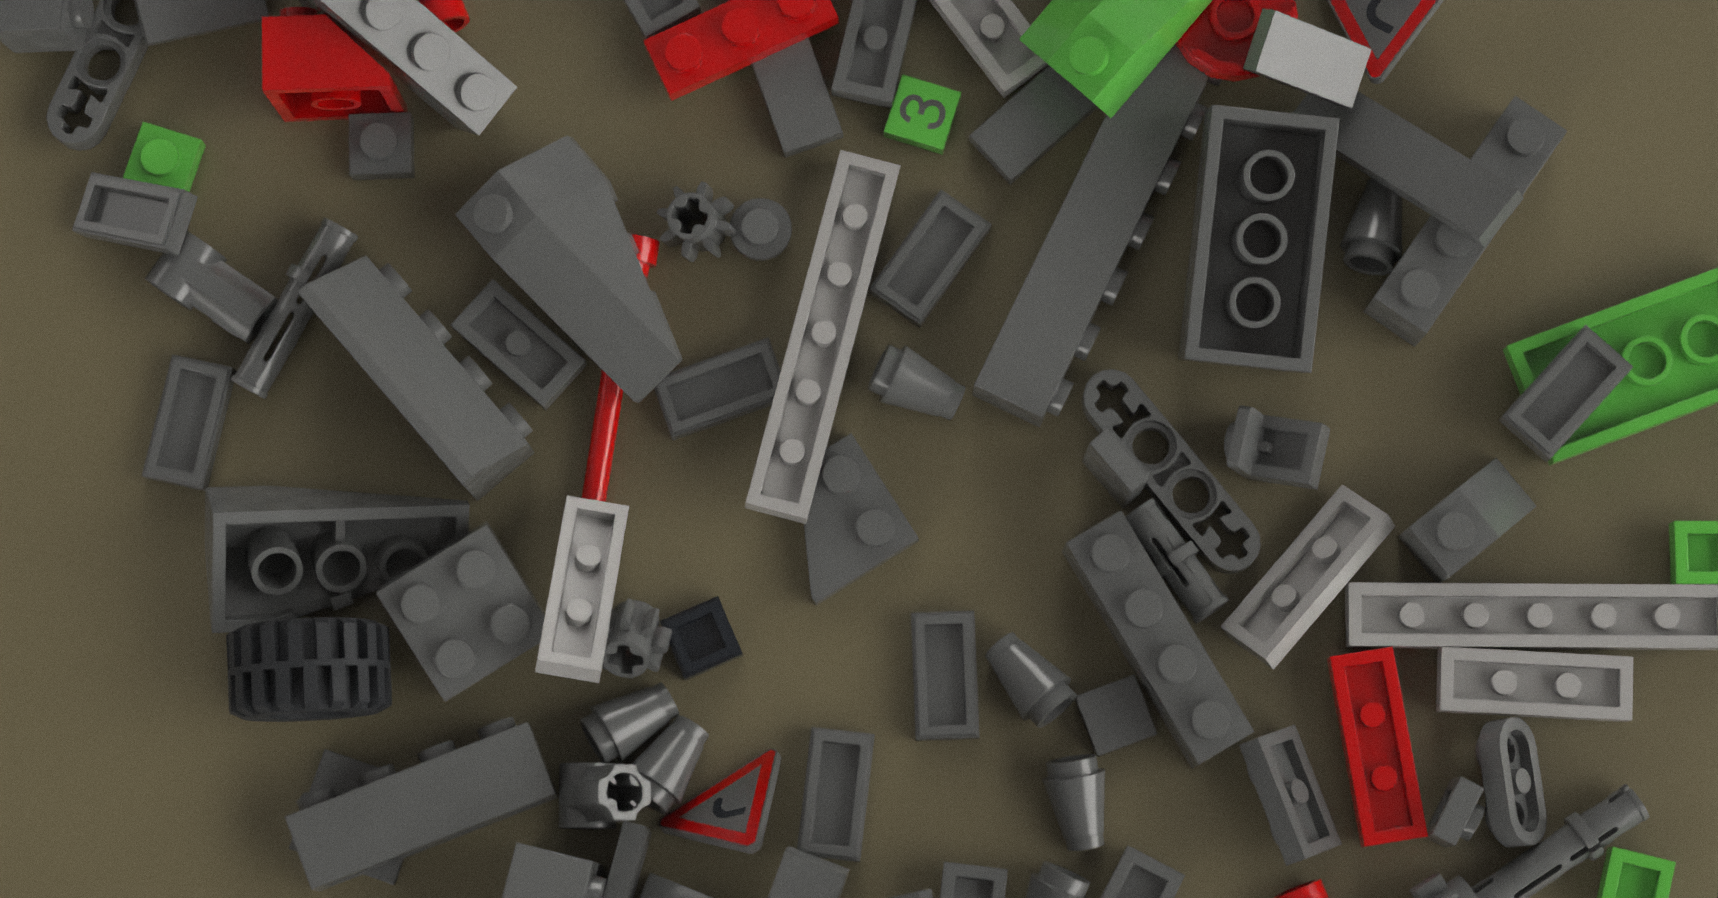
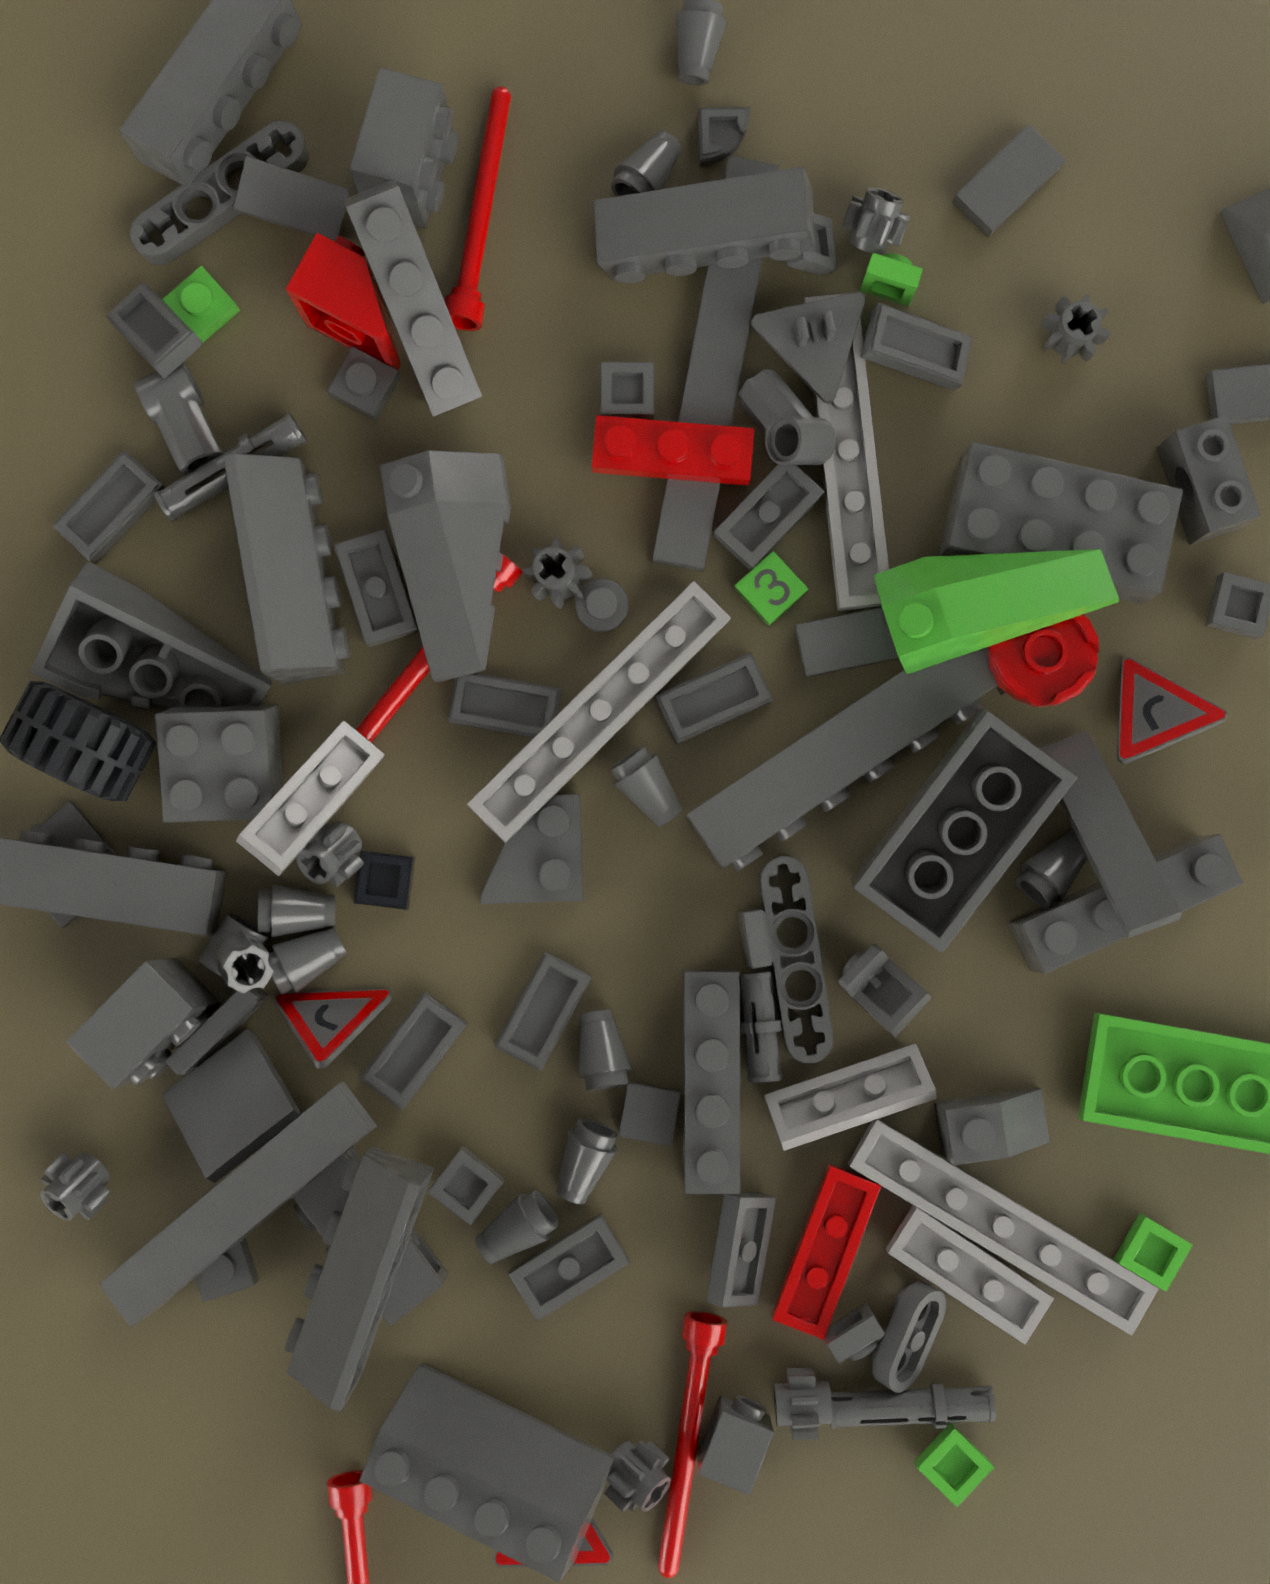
camera: 30 degrees right, 5 degrees up
tile [1243,8,1372,109] -> none
dark grey tile [1499,325,1633,462] -> none

